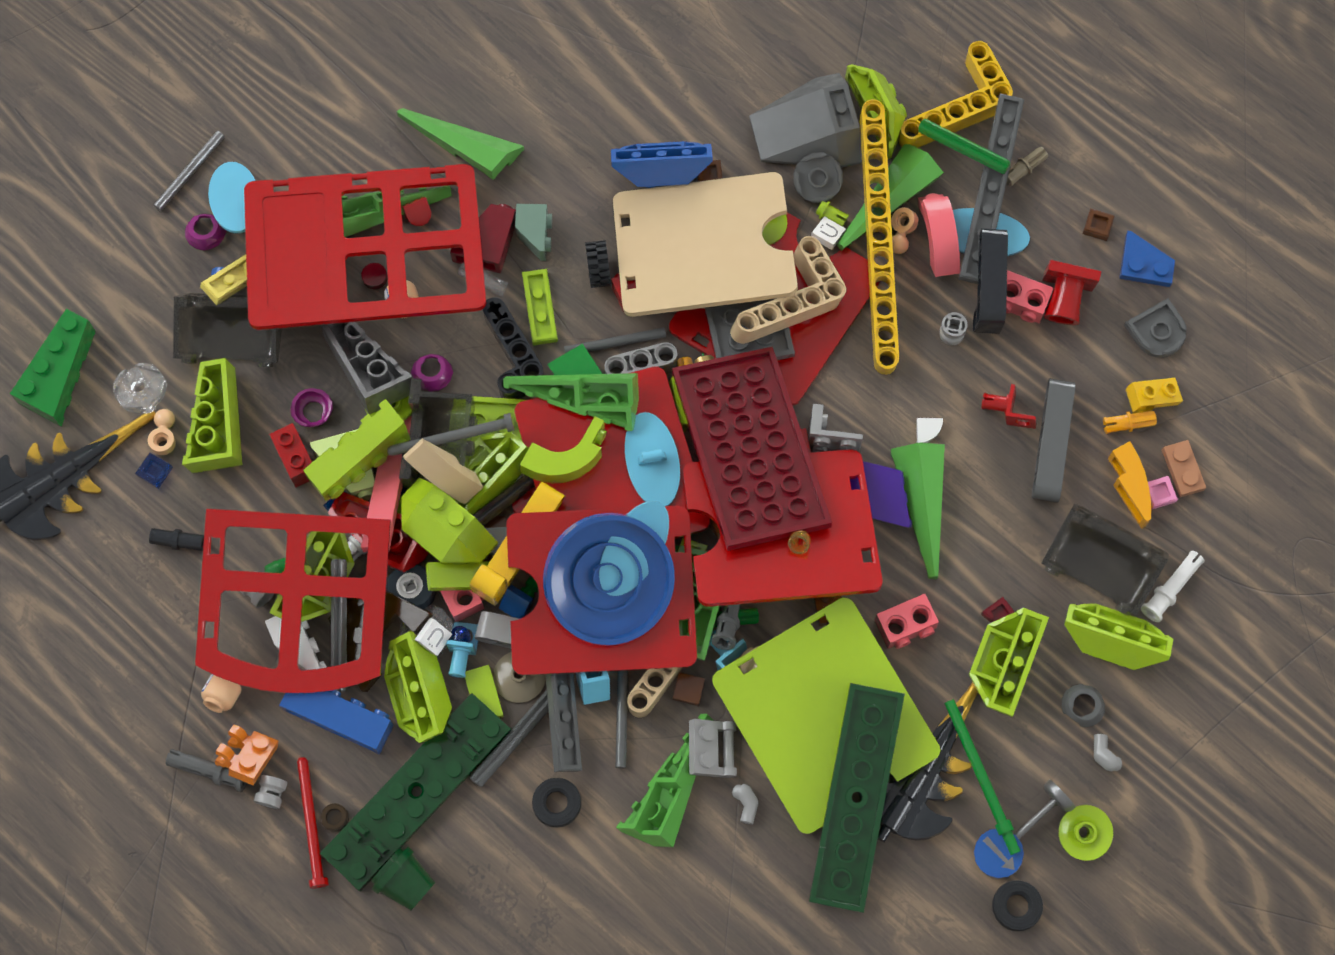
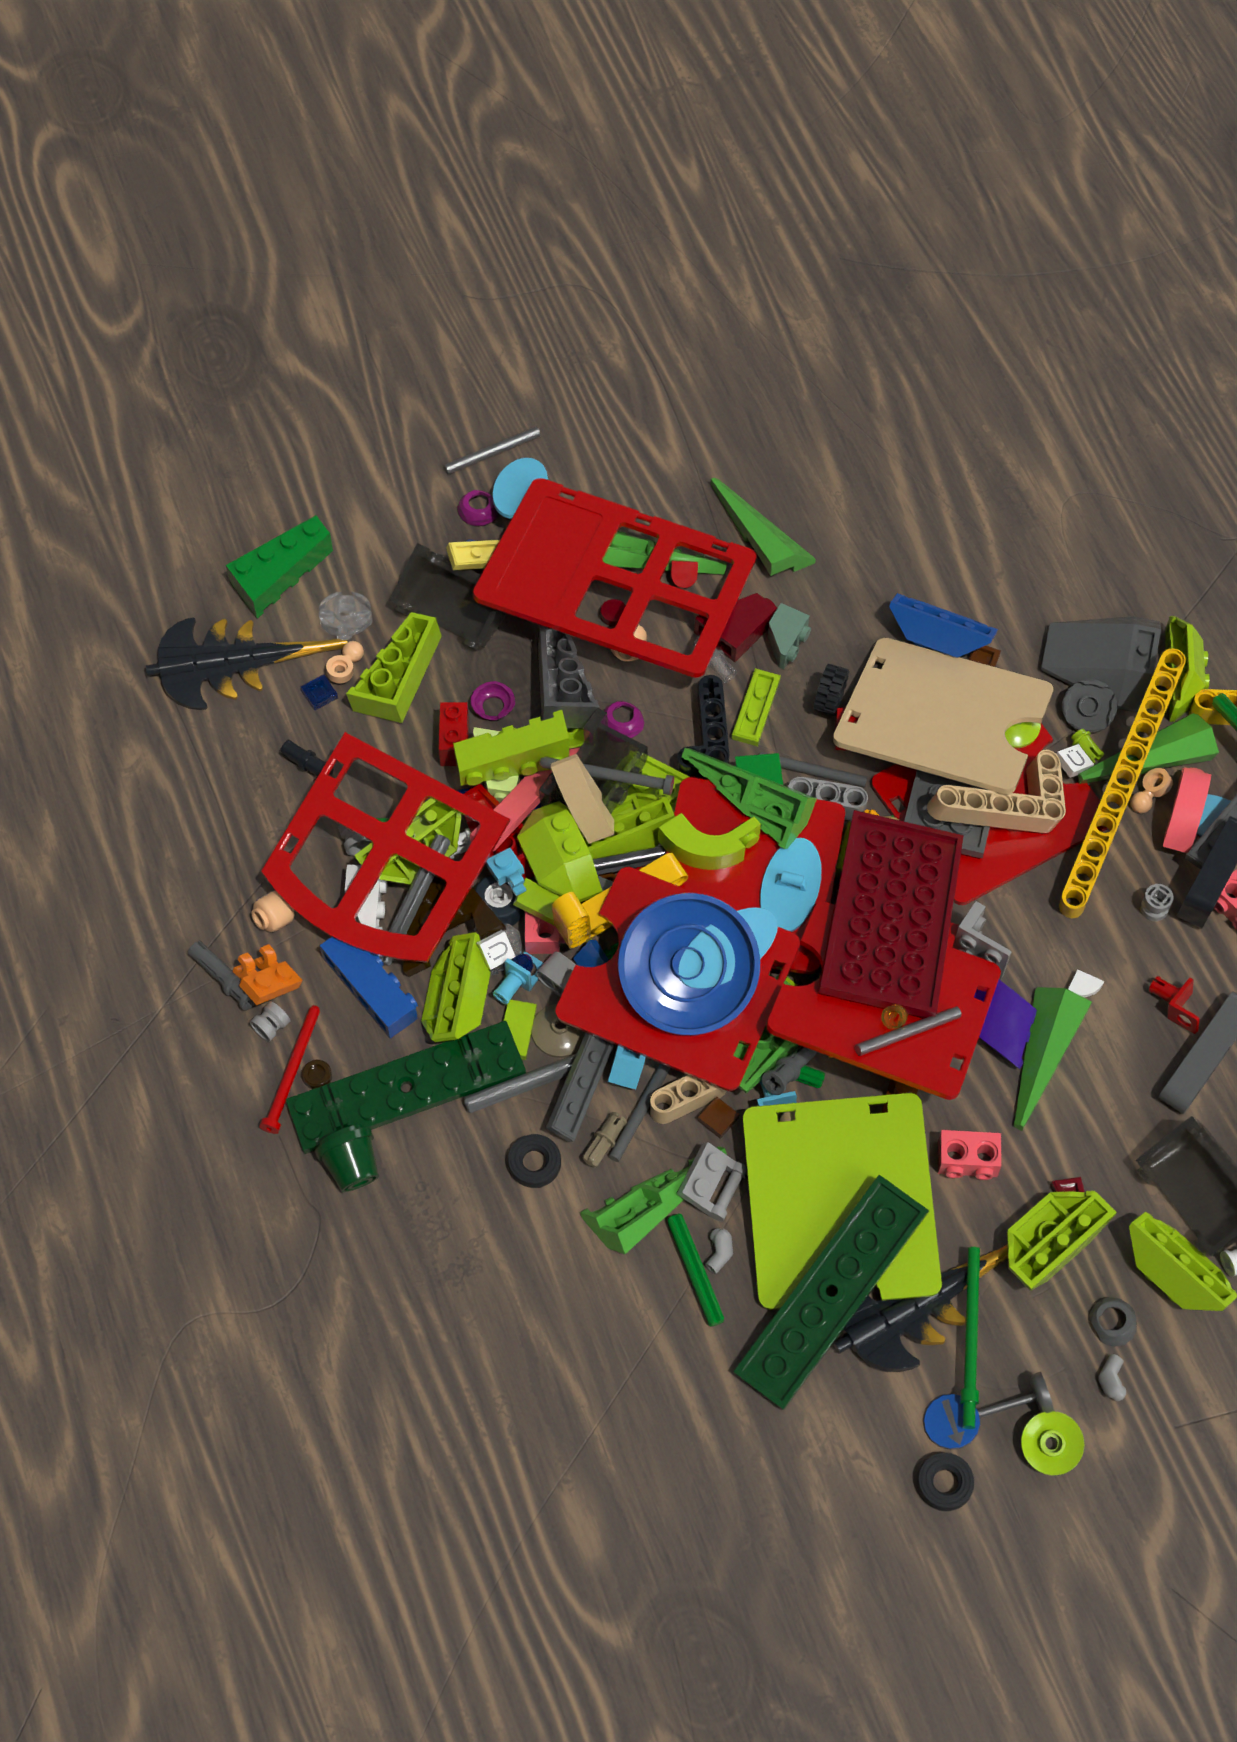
camera: 25 degrees right, 10 degrees down
none -> medium azure plate [486,848,526,896]
none -> dark tan axle [583,1112,627,1167]
none -> green axle [668,1214,724,1327]
none -> flat silver bar [855,1006,962,1056]

